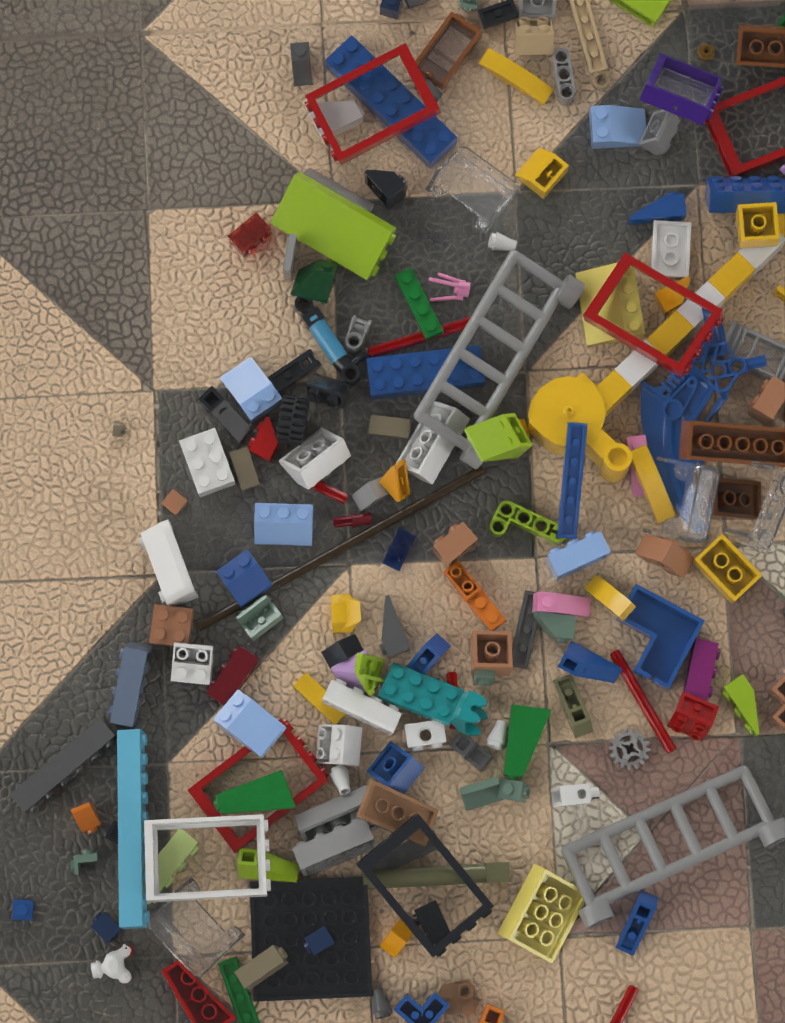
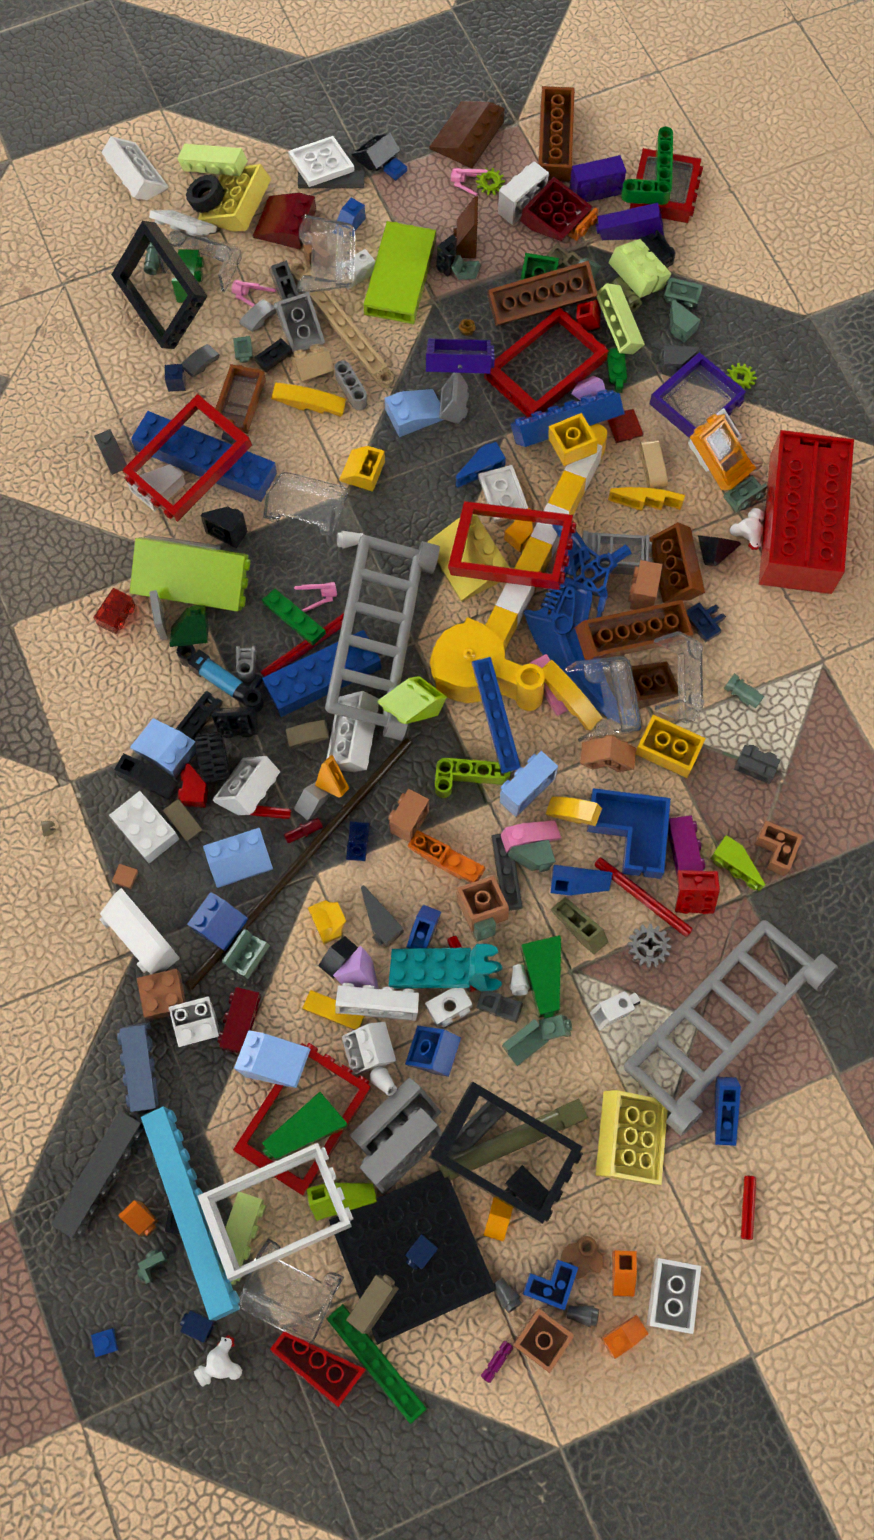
camera: 20 degrees left, 10 degrees down
lime slope [355,652,385,696] -> none
medium nougat plate [356,780,439,847] -> none

